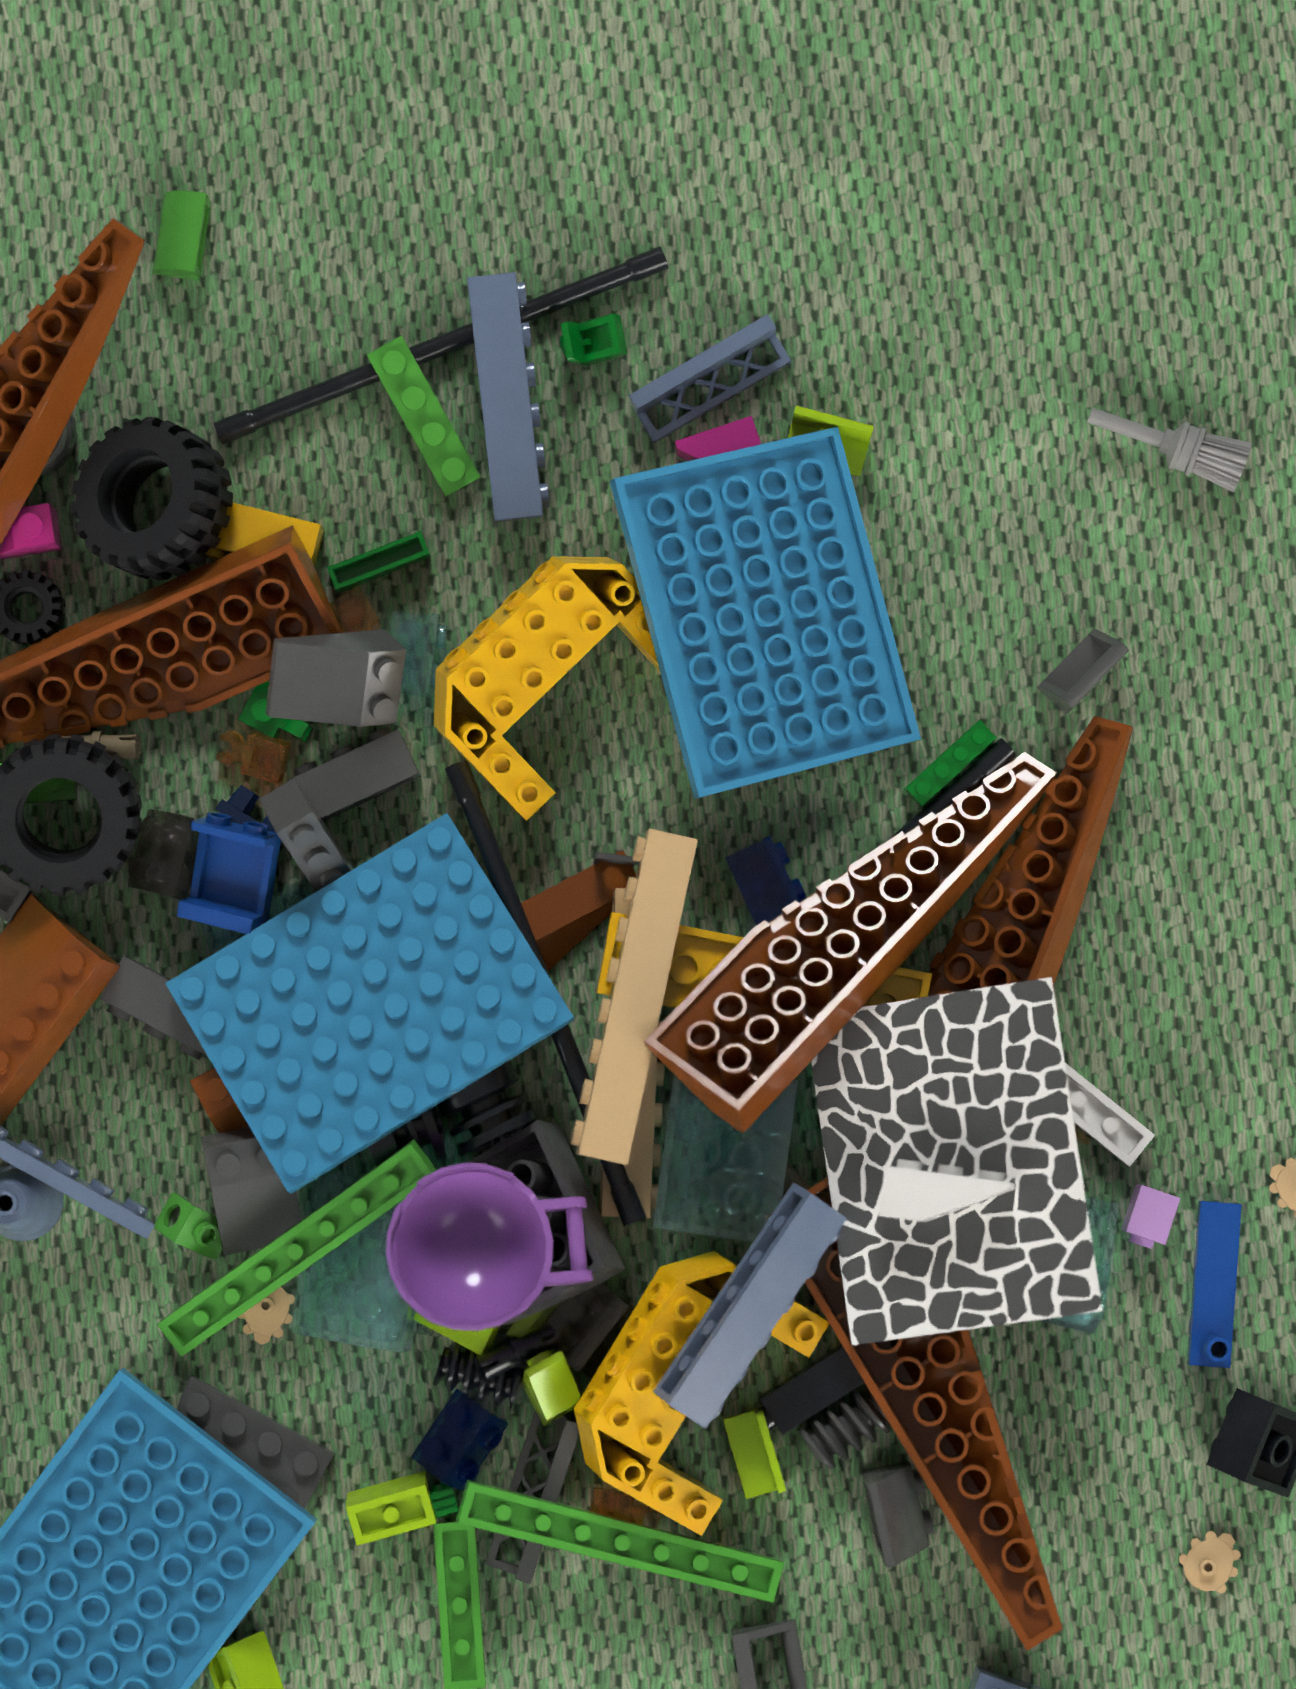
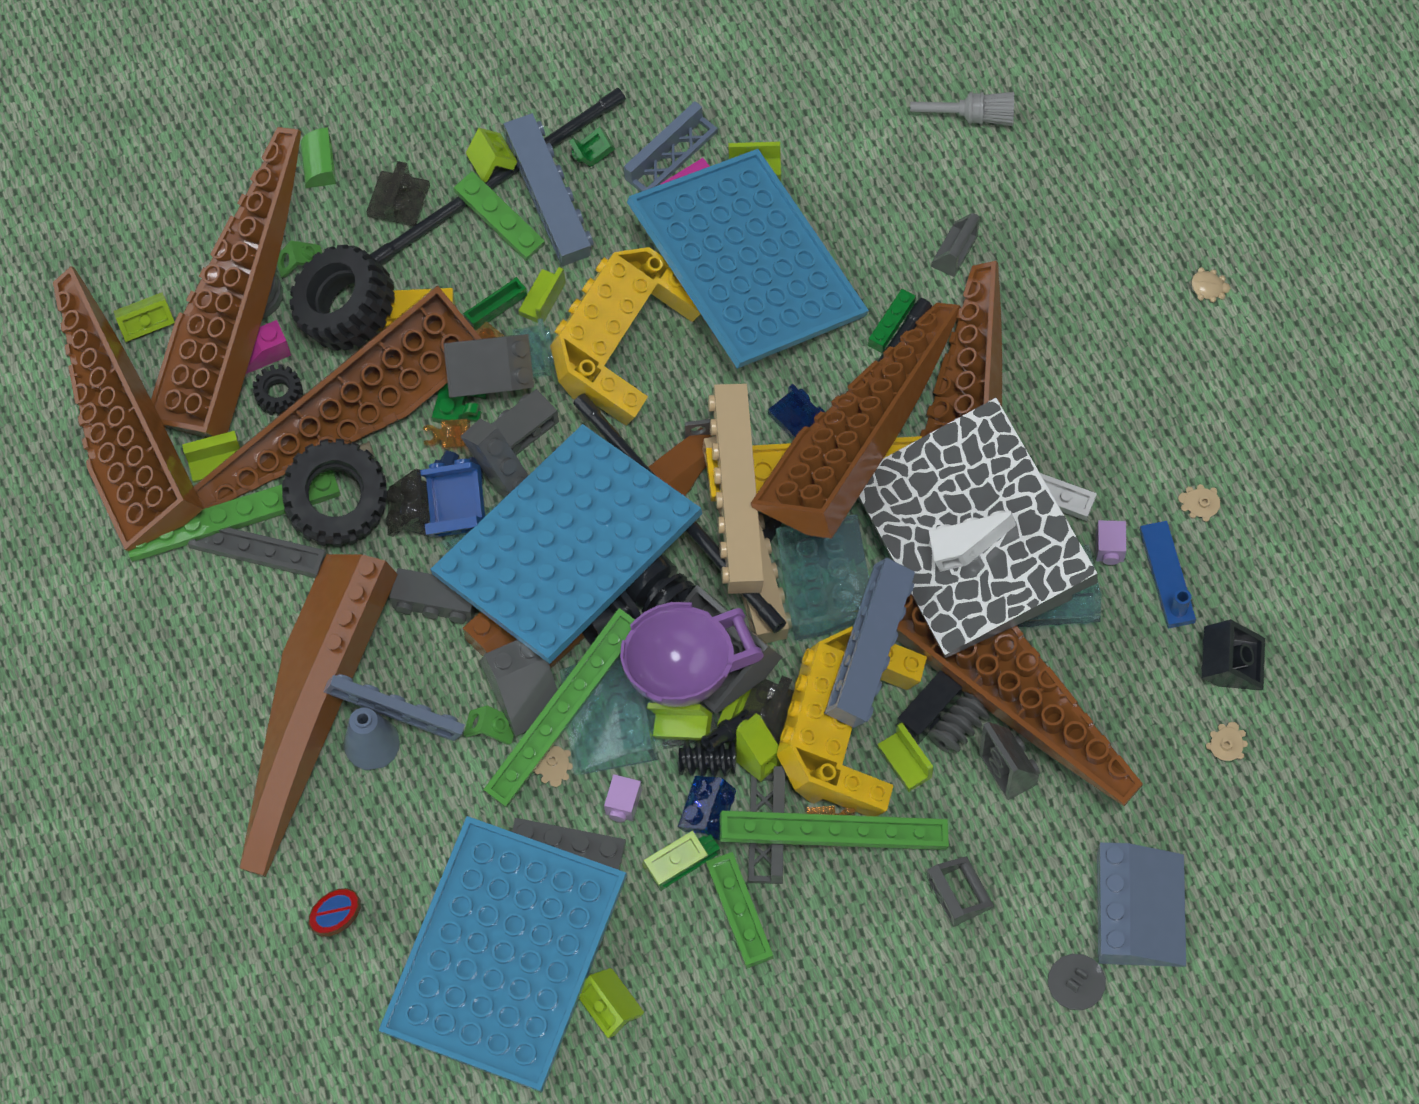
camera: 15 degrees left, 20 degrees down
none -> bright green bracket [277,240,322,278]
none -> clear smoke bracket [366,161,430,226]
none -> lime panel [466,128,518,183]
none -> lime panel [518,267,566,325]
none -> lavender brick [604,774,642,822]

